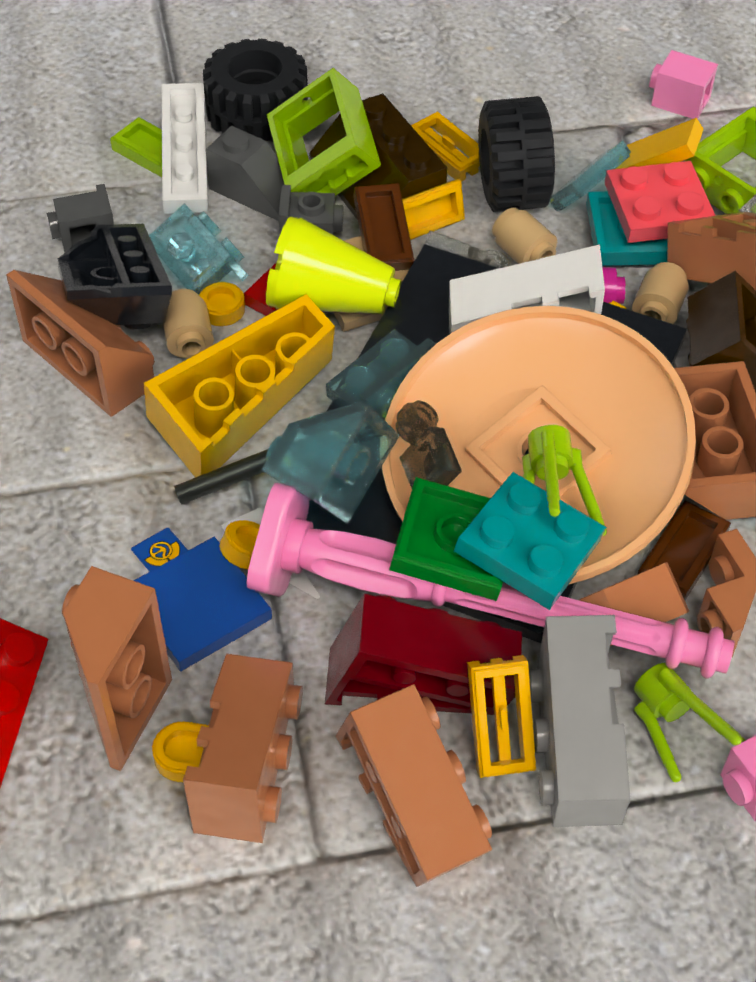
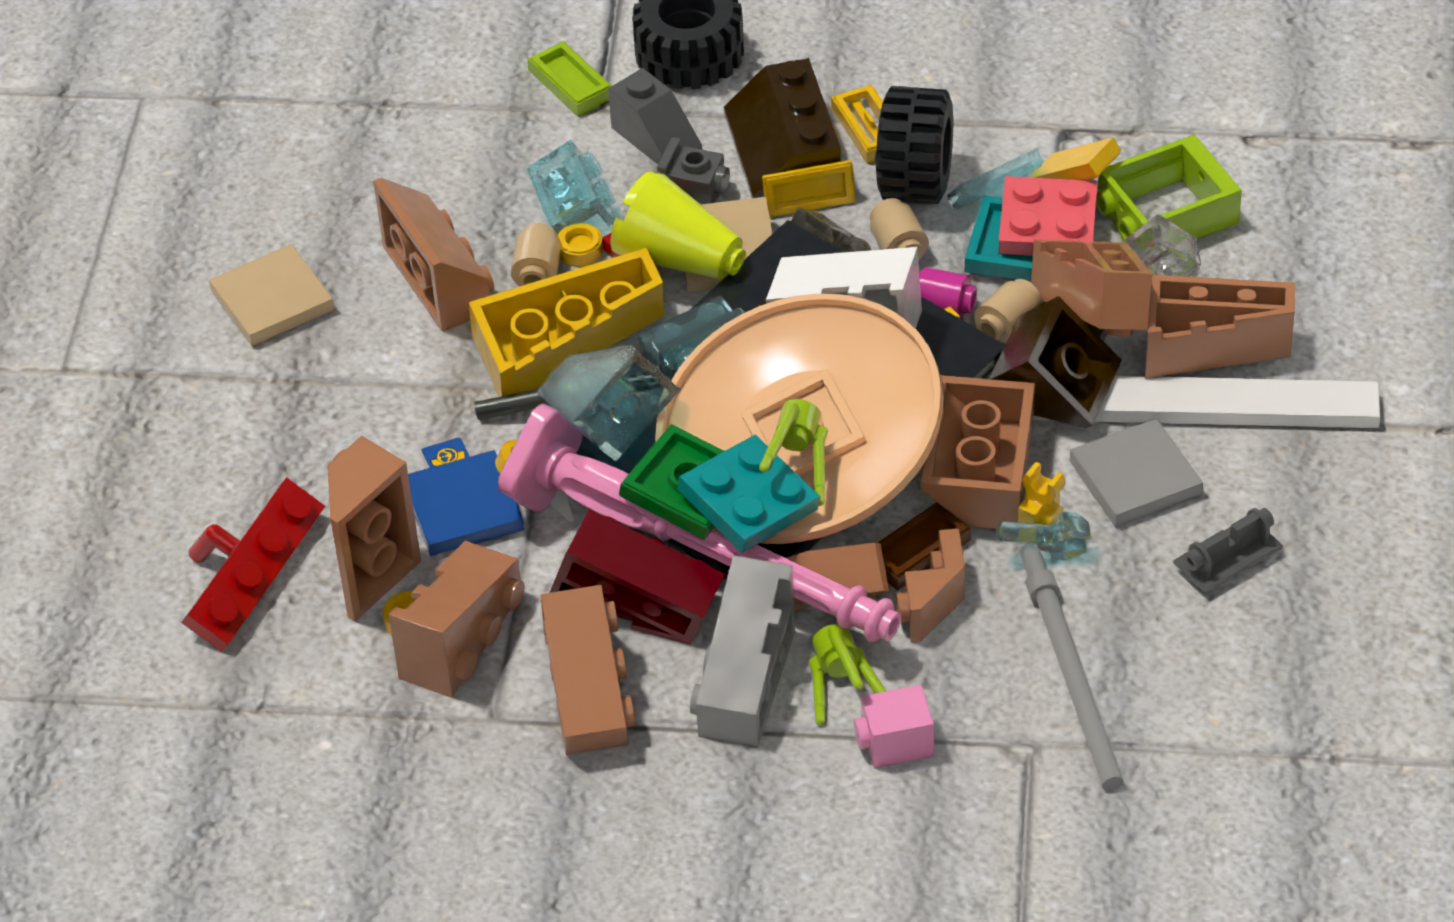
camera: 20 degrees right, 5 degrees down
dark grey brick [47,184,114,253] -> none
black wedge [58,224,172,329] -> none
white plate [162,83,208,214] -> none
lime window [267,67,381,196] -> none
reddish brown tile [353,183,415,271] -> none
clear smoke plate [395,400,462,489] -> none
yellow tile [467,655,536,778] -> none
bright pink brick [649,50,718,119] -> none

